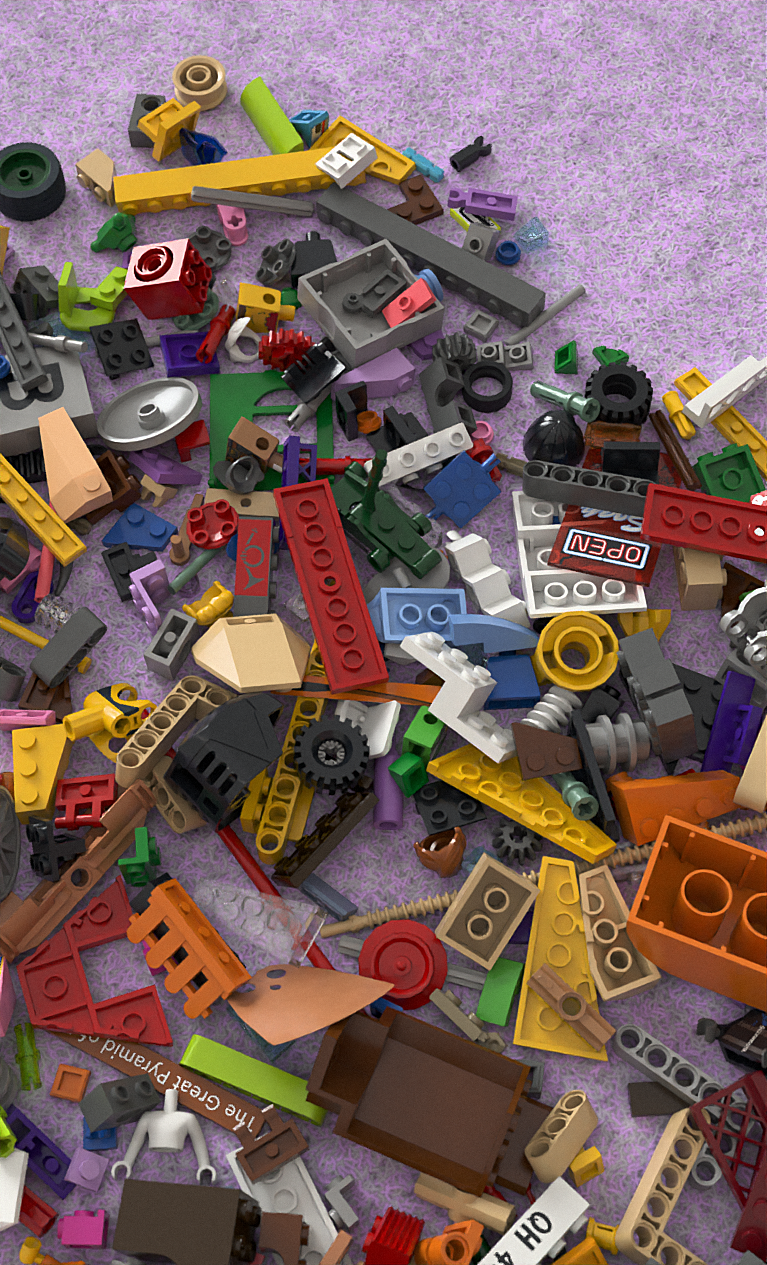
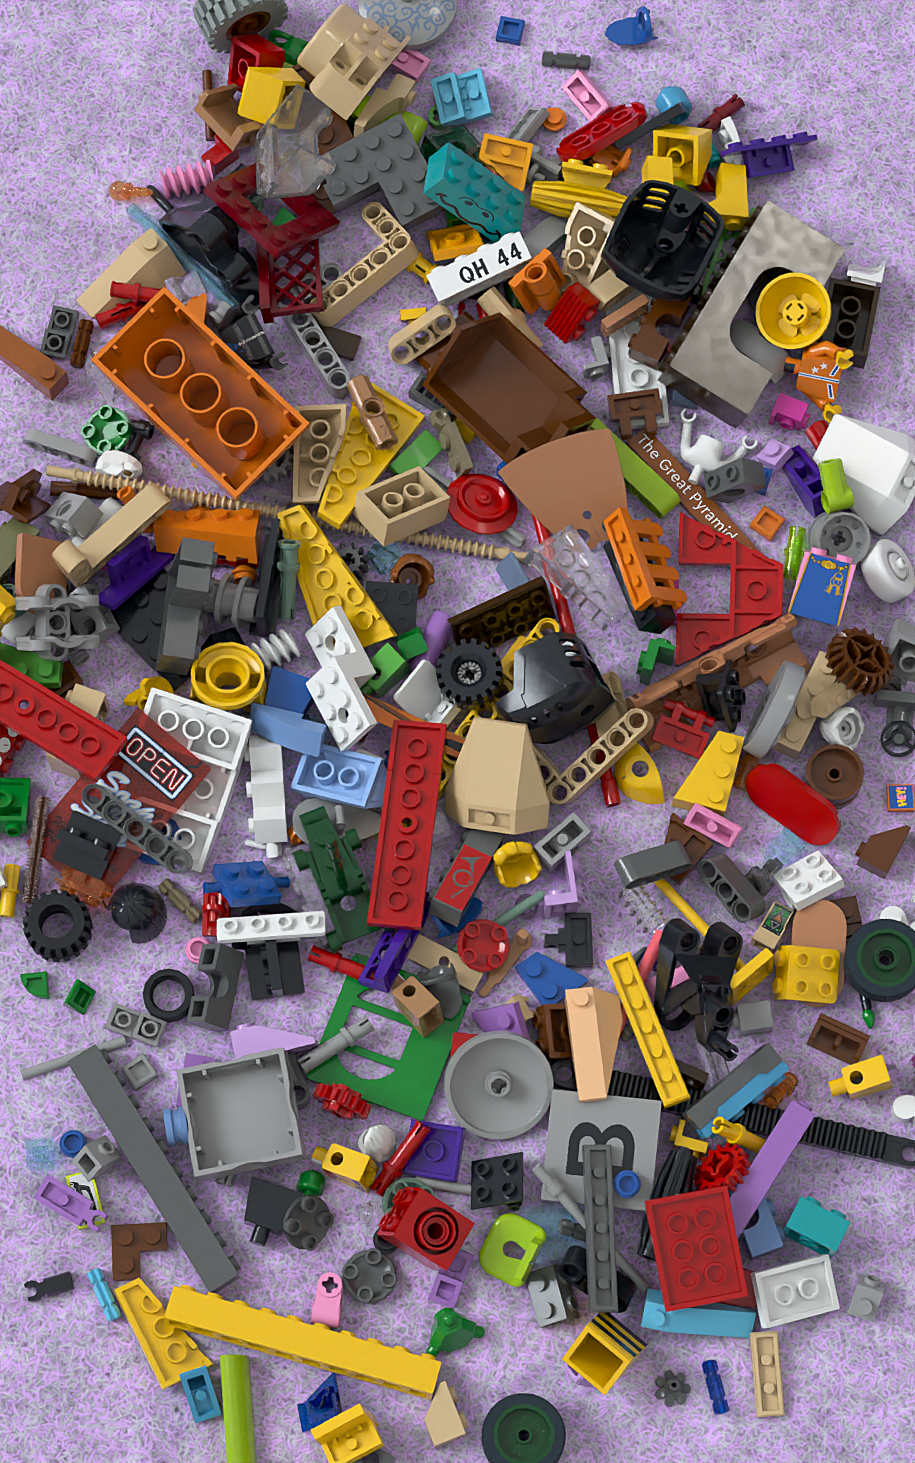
camera: 160 degrees left, 10 degrees up
yellow connector [63,683,157,742] -> none
lime plate [90,266,128,311] -> none
light grey axle [191,186,314,217] -> none
black hinge [281,342,347,405] -> none
white piece [316,133,378,189] -> none
black panel [335,381,368,442] -> none
dark grey hinge [342,269,407,318] -> none
orange plate [357,411,382,434] -> none
coral plate [382,278,436,328] -> none
dark grey gear [432,332,477,374] -> none
reddish brown wing [510,722,583,781] -> none
sand green pin [530,380,600,423] -> none

